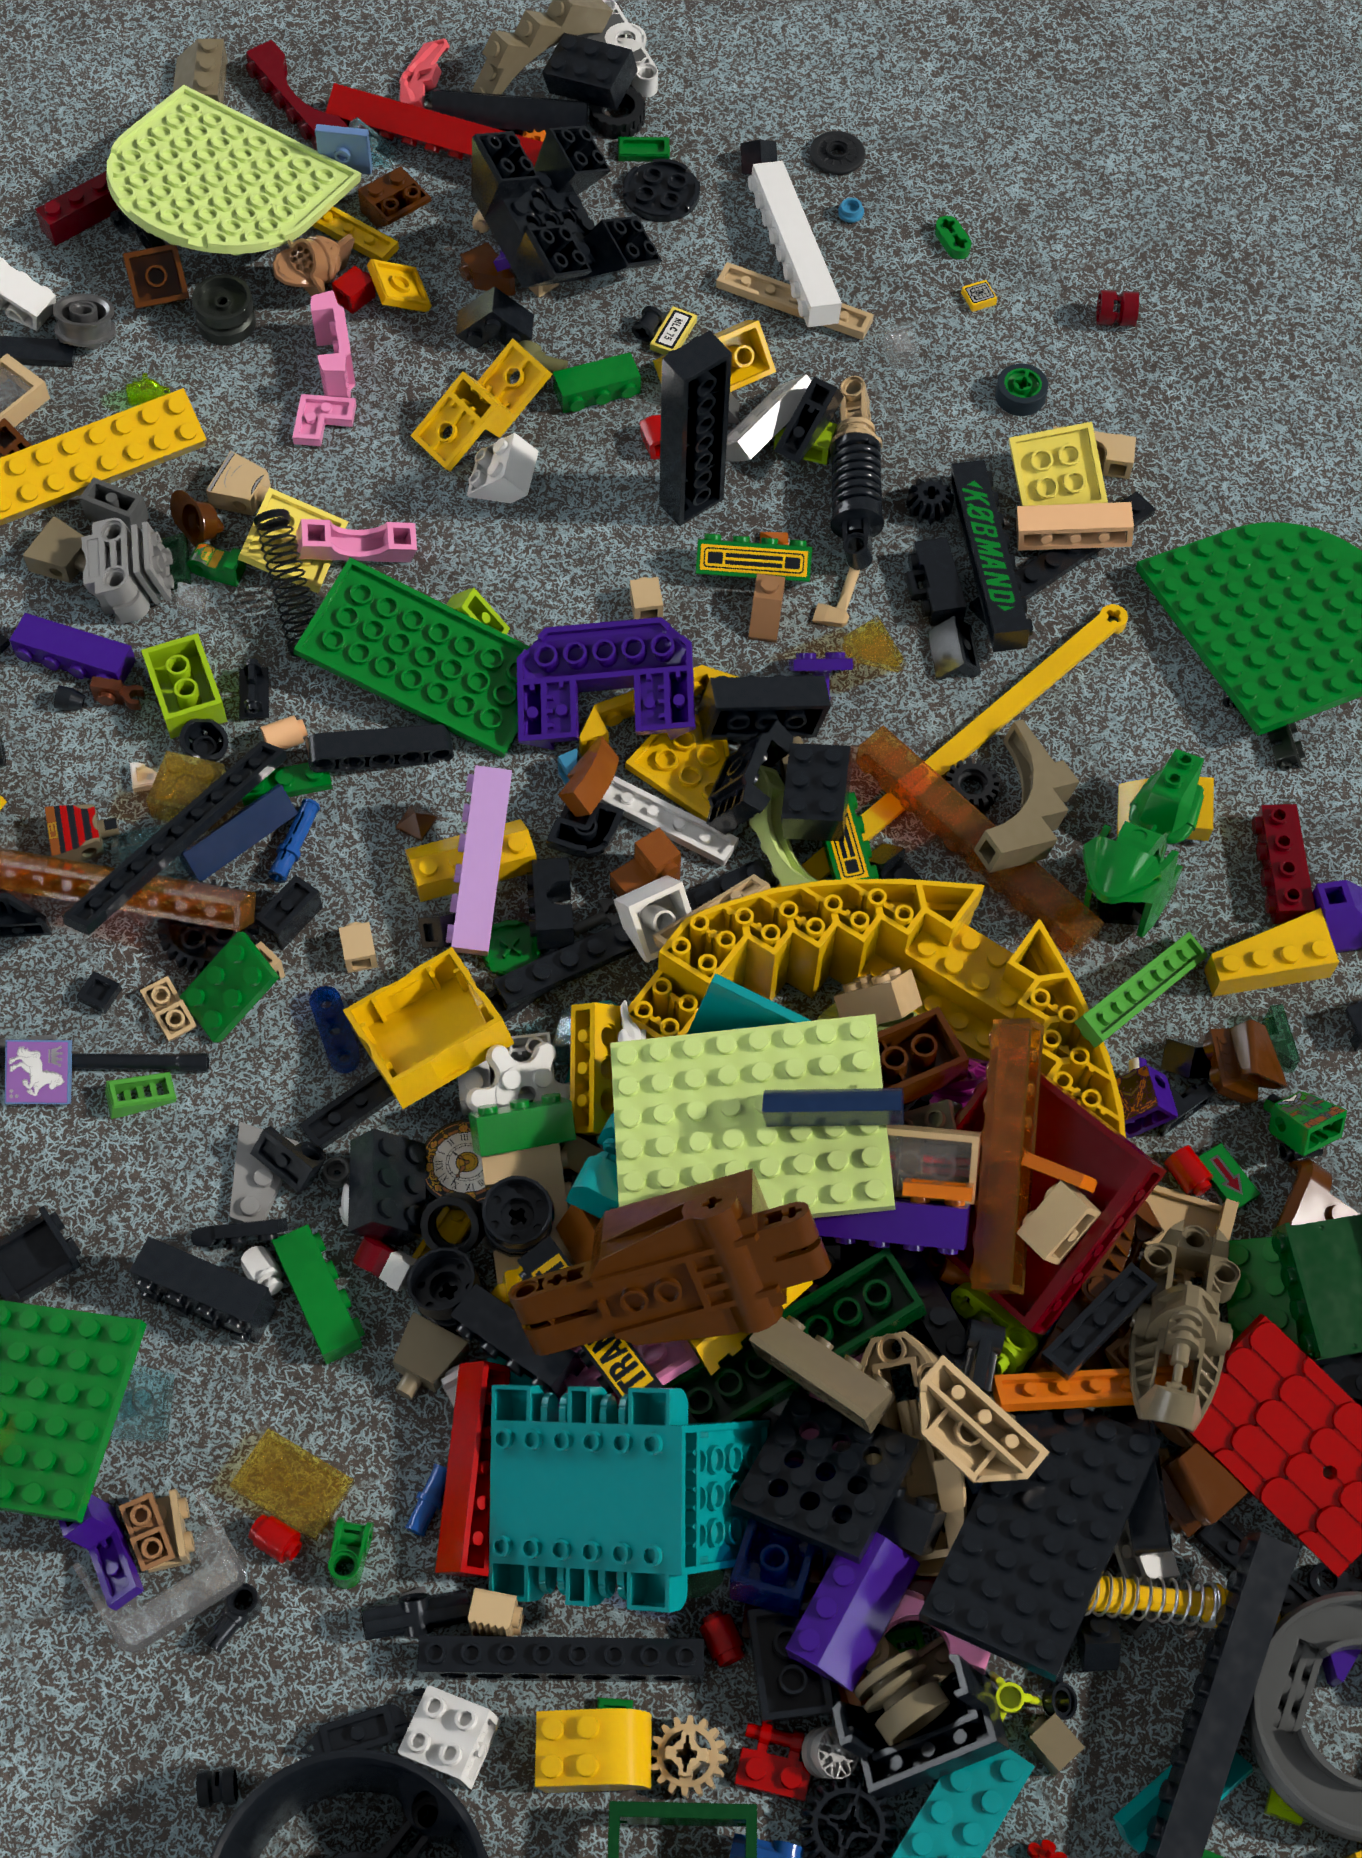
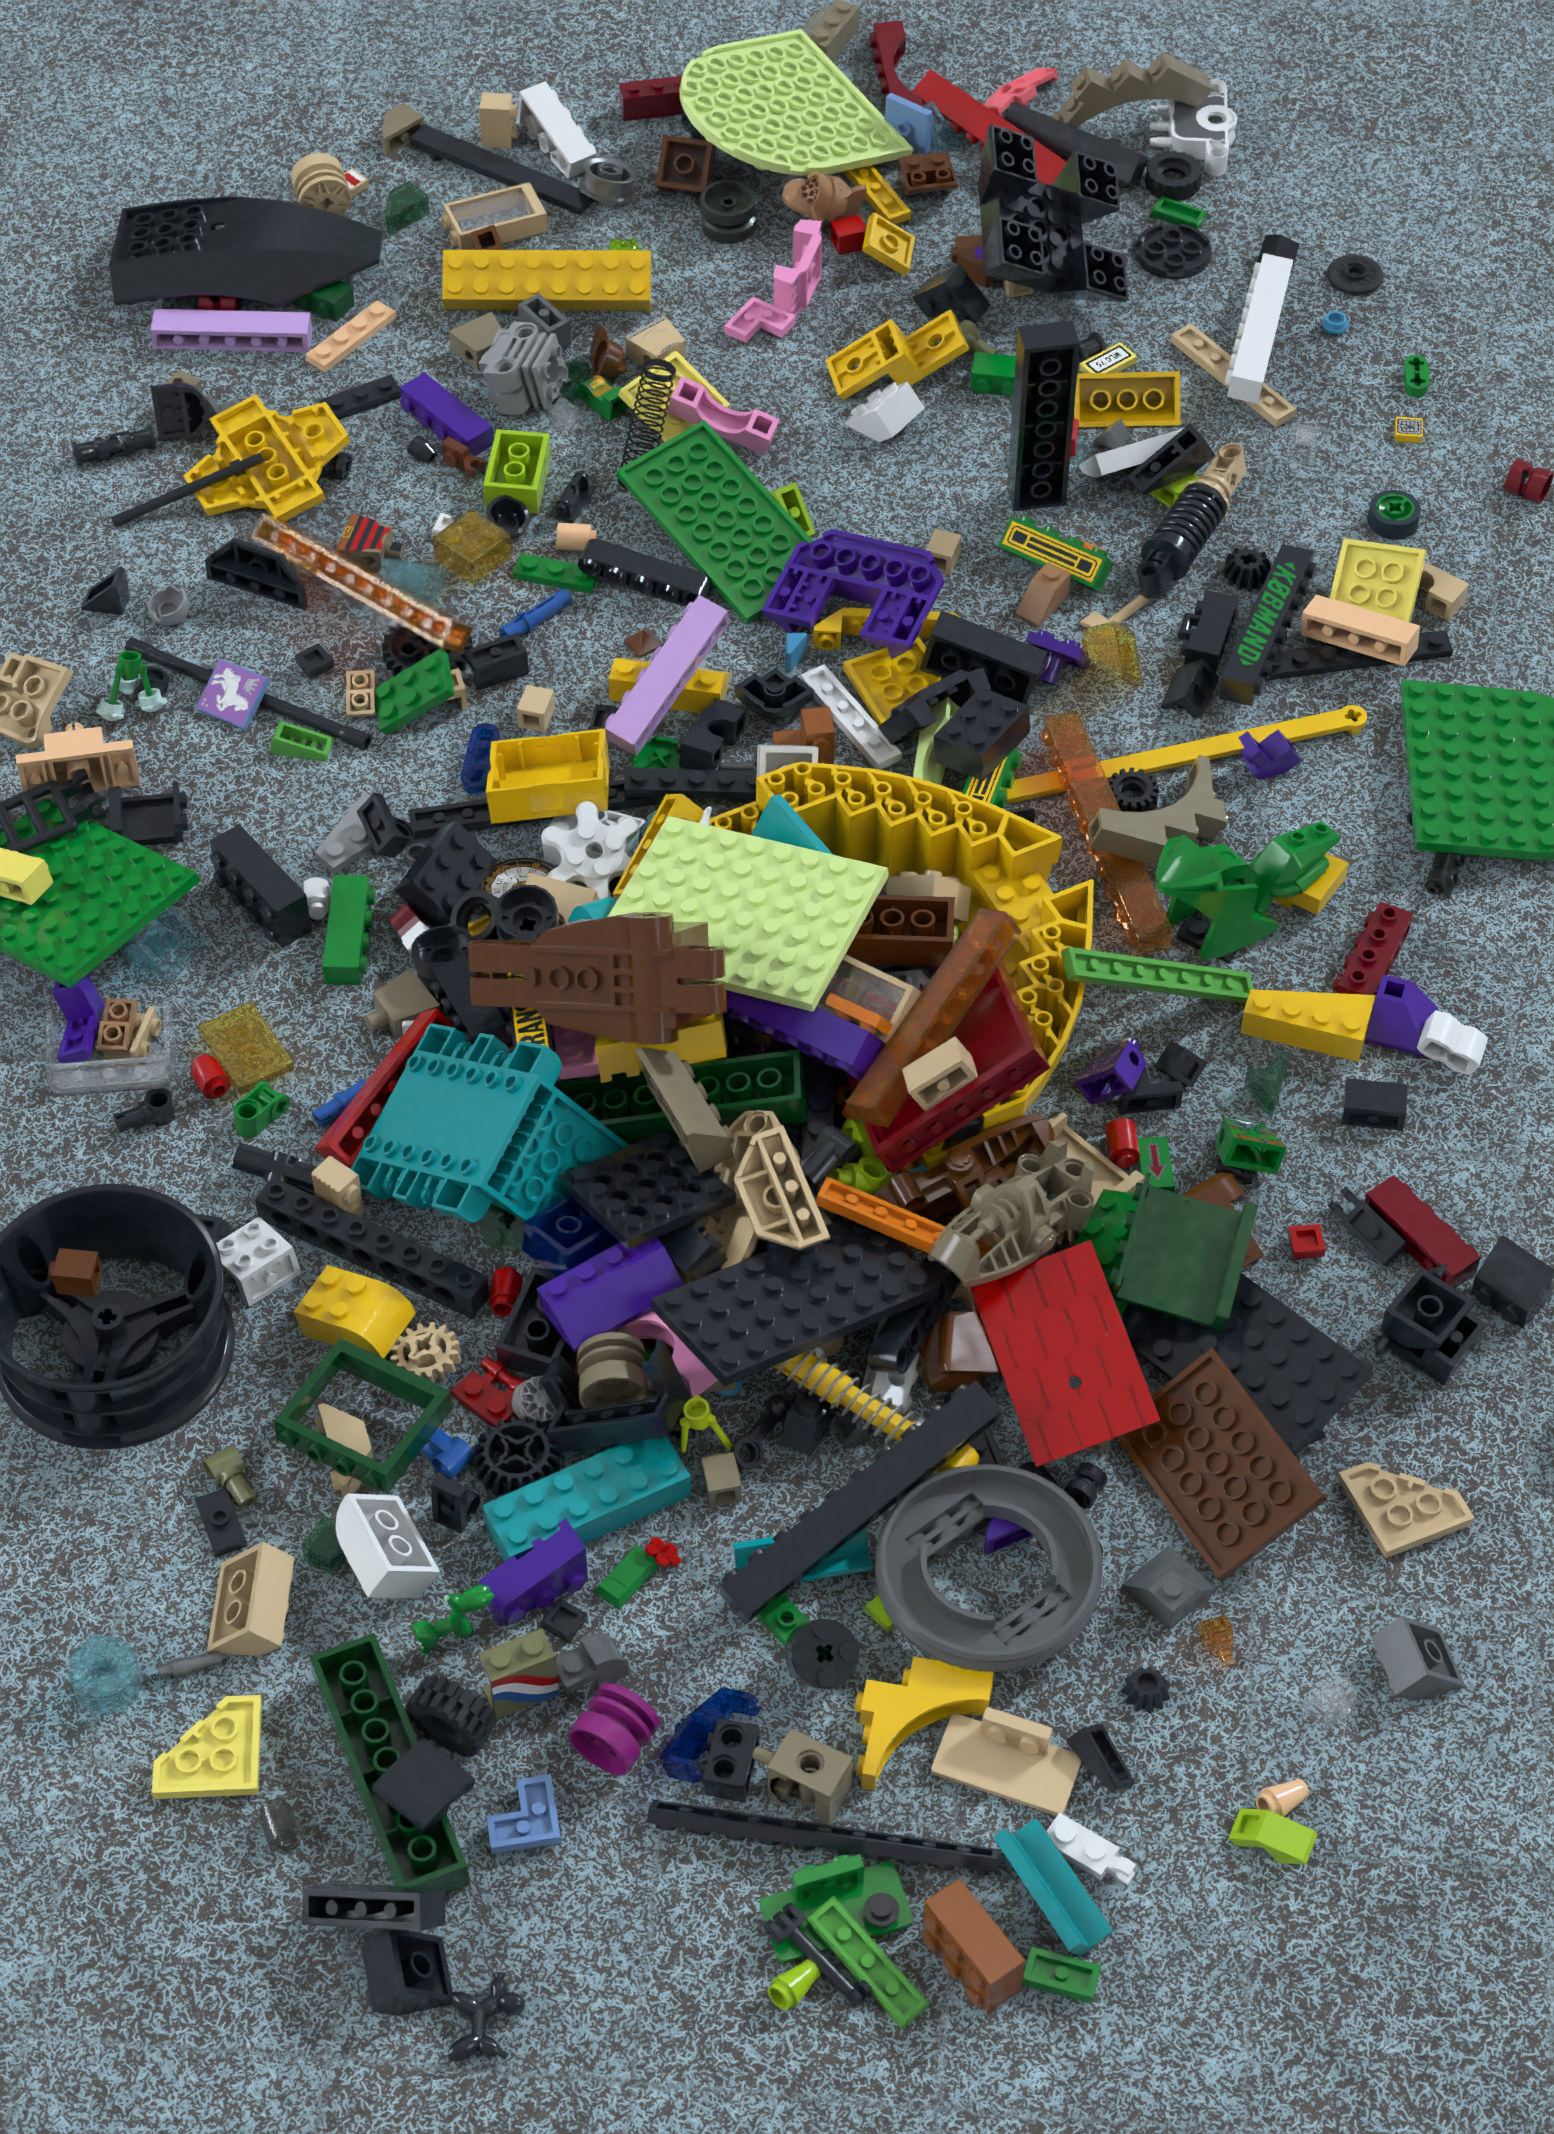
camera: 30 degrees right, 10 degrees down
black plate [62,741,287,936] -> none
dark blue brick [179,784,298,882] -> none
black hinge [190,1218,288,1247] -> none
green brick [468,1093,576,1157] -> none
black brick [542,33,638,110] -> none
dark orange slope [558,736,619,817] -> none
dark blue brick [762,1088,904,1127] -> none
orange tile [1021,1152,1098,1193] -> none
black plate [1041,1262,1158,1381] -> none
reddish brown piece [1203,1020,1288,1104] -> none
none -> dark purple brick [1238,729,1302,780]

